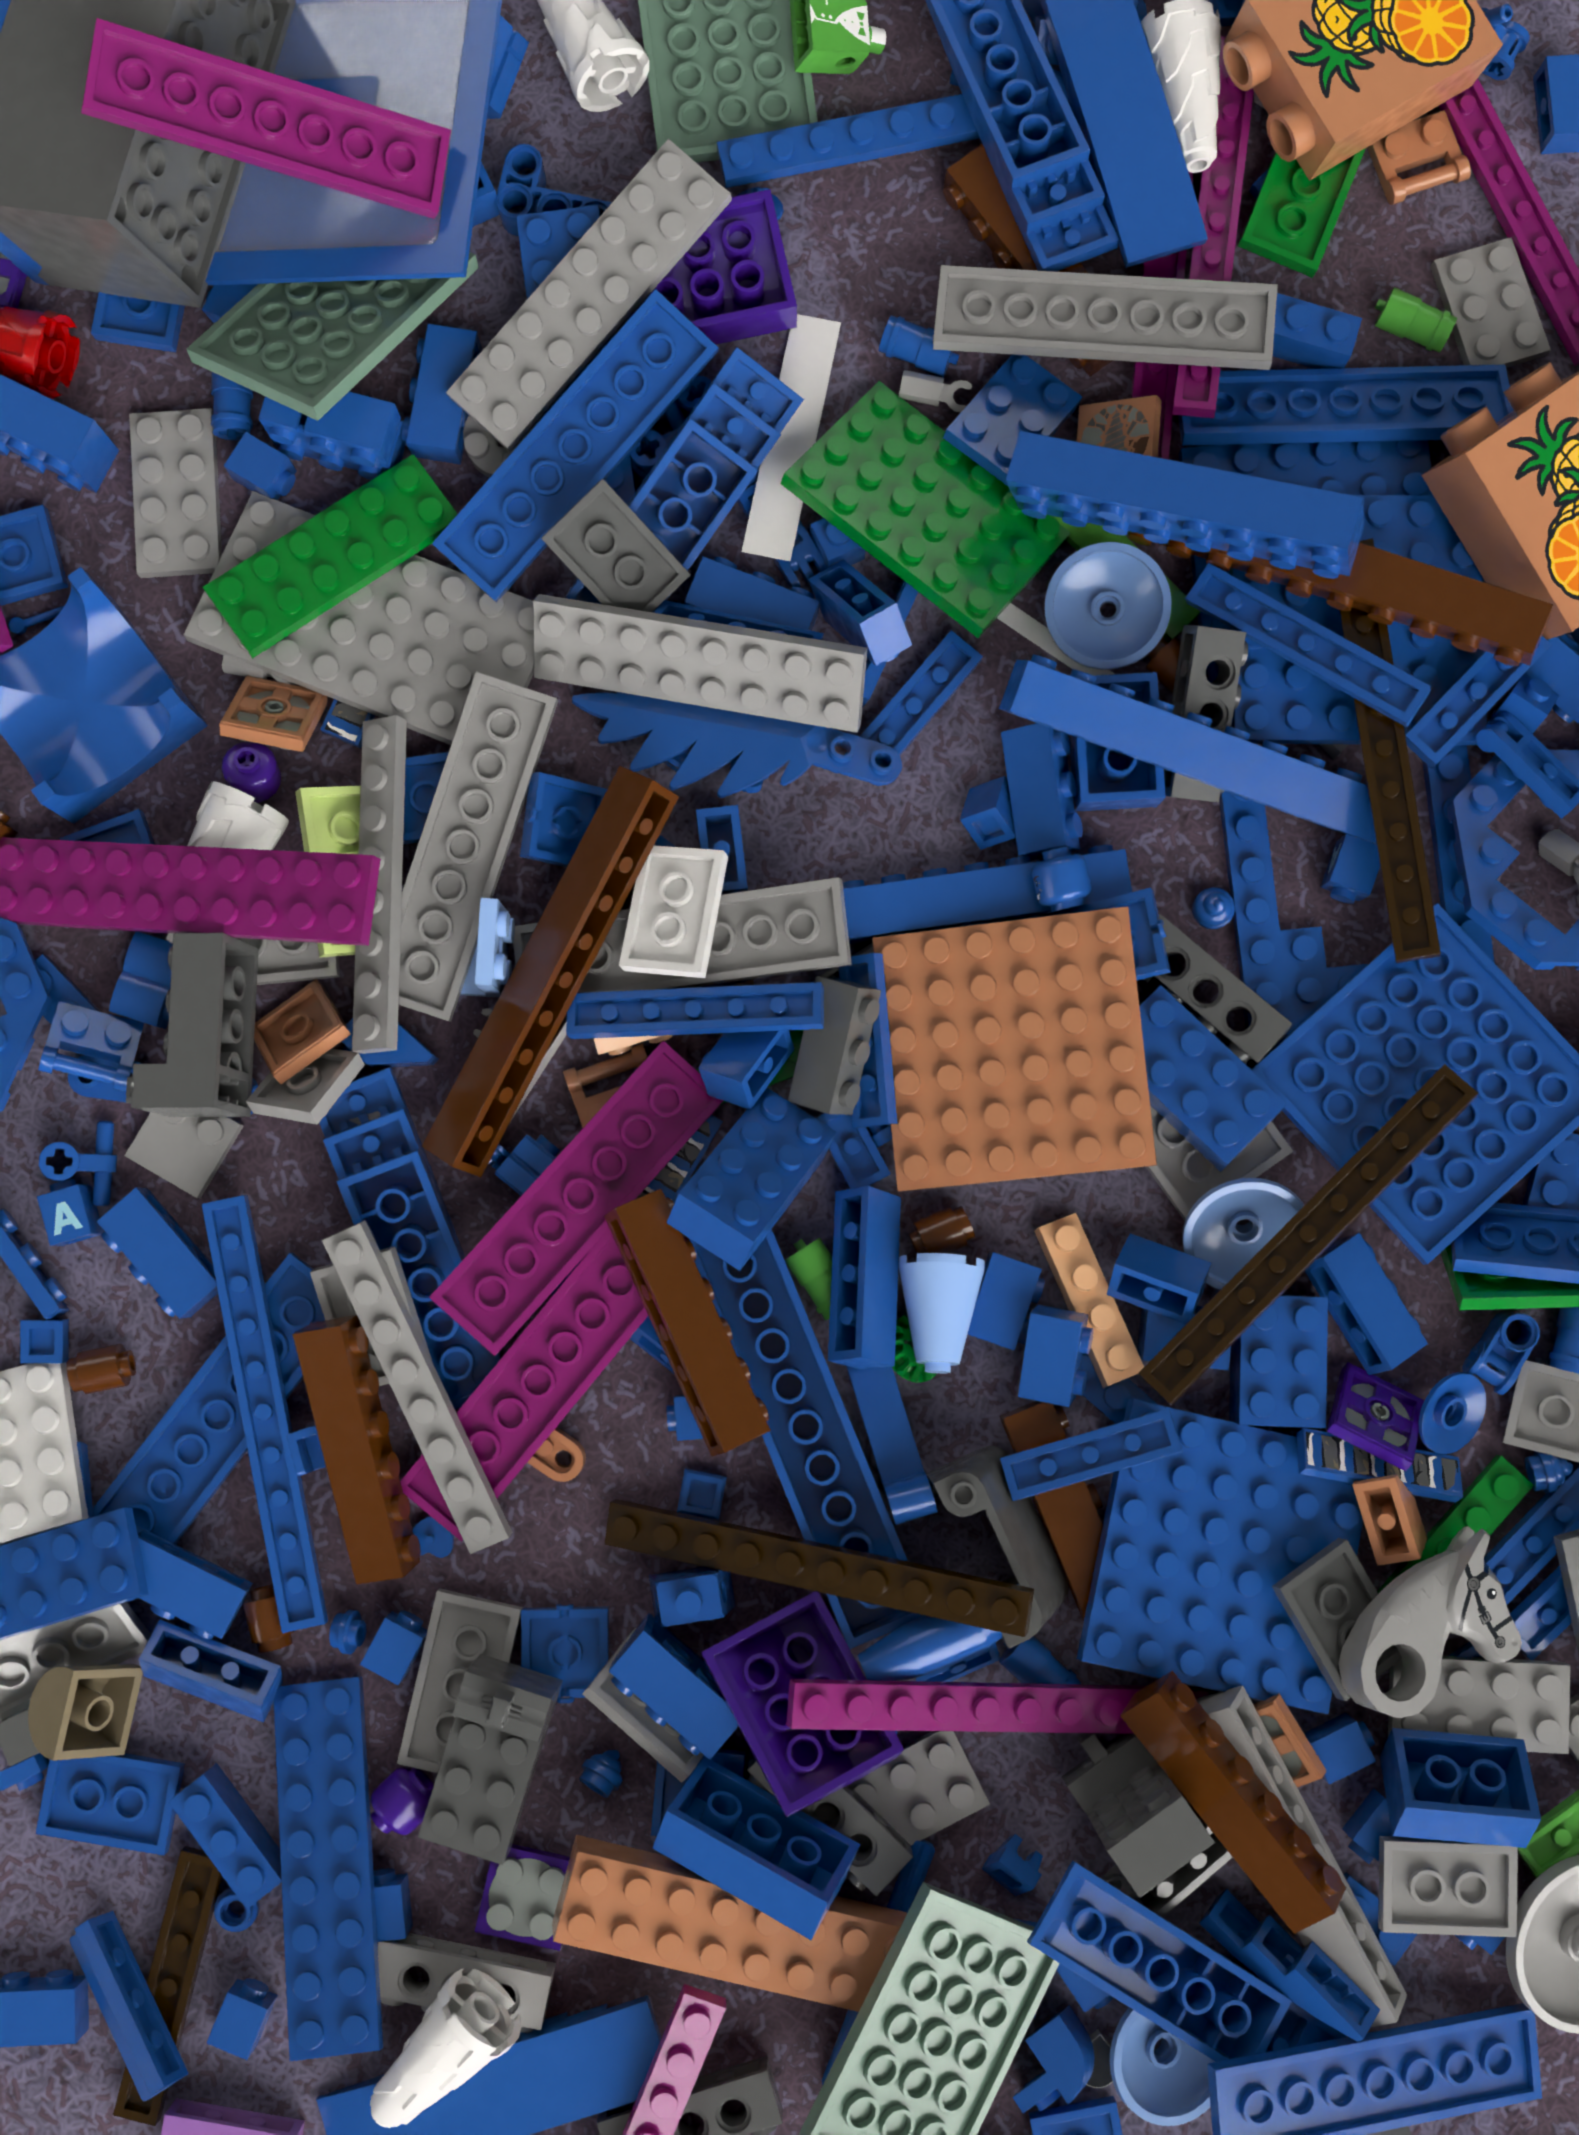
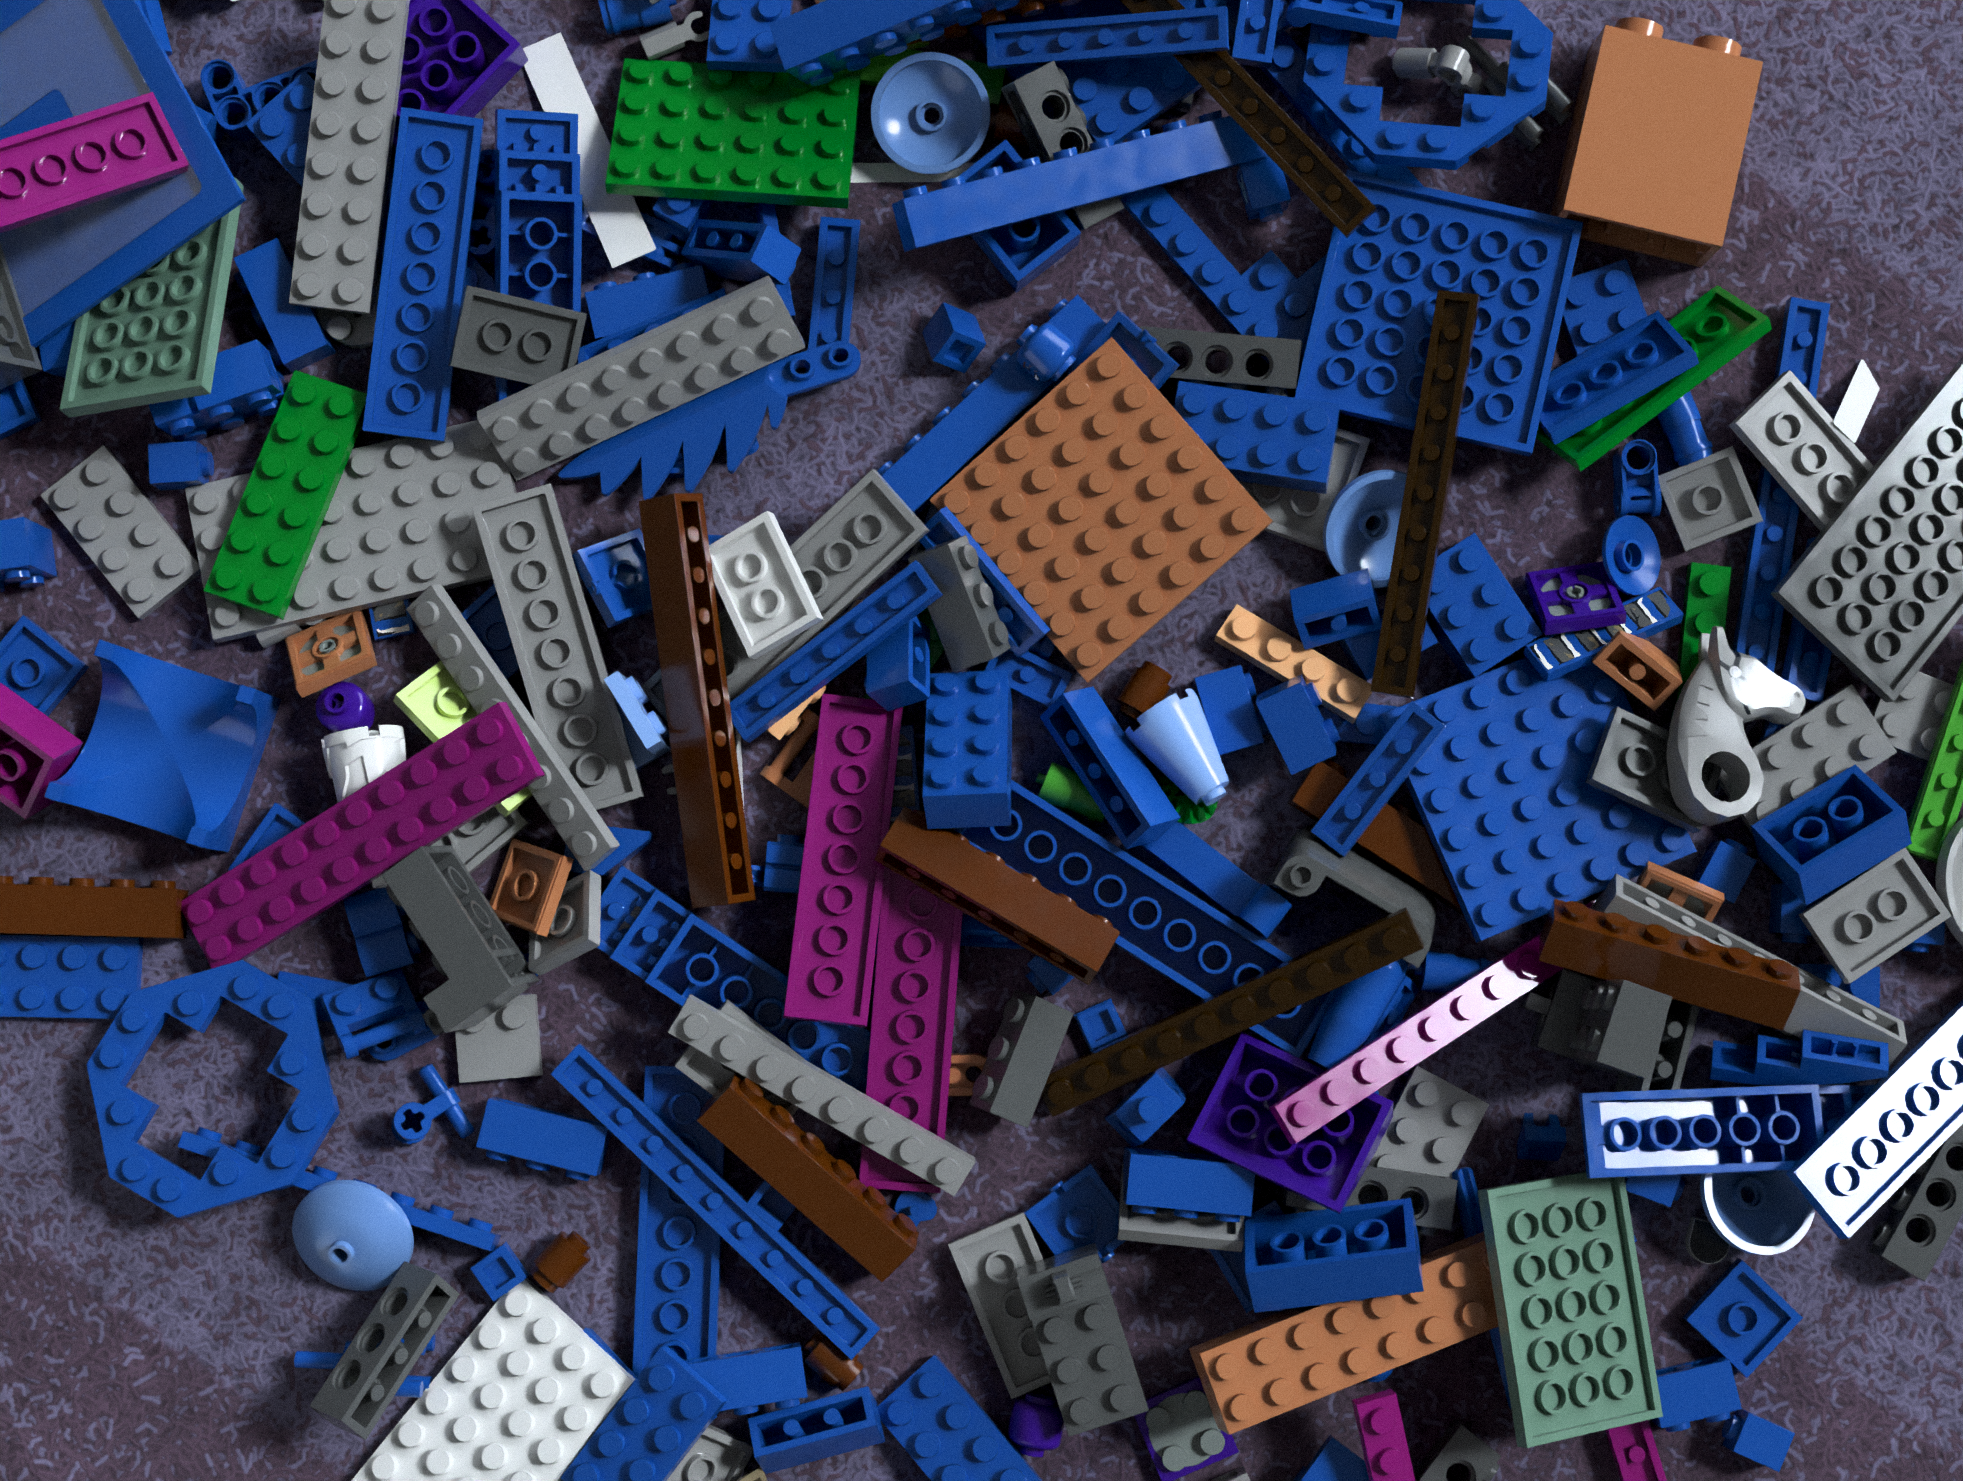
camera: 35 degrees left, 0 degrees up
blue hinge [8,605,65,635] -> none
blue brick [37,1179,104,1246] -> none
blue piece [211,372,254,440] -> none
blue plate [329,1610,366,1655] -> none
blue brick [360,1610,428,1685] -> none
blue plate [579,1750,623,1798] -> none
blue brick [696,805,748,895] -> none
blue brick [1001,723,1083,859] -> none
blue brick [1012,2005,1095,2113] -> none
blue plate [1192,887,1235,930] -> none
blue brick [1305,1232,1428,1375] -> none
blue plate [1524,1451,1573,1493] -> none
none -> dark grey brick [969,990,1074,1128]

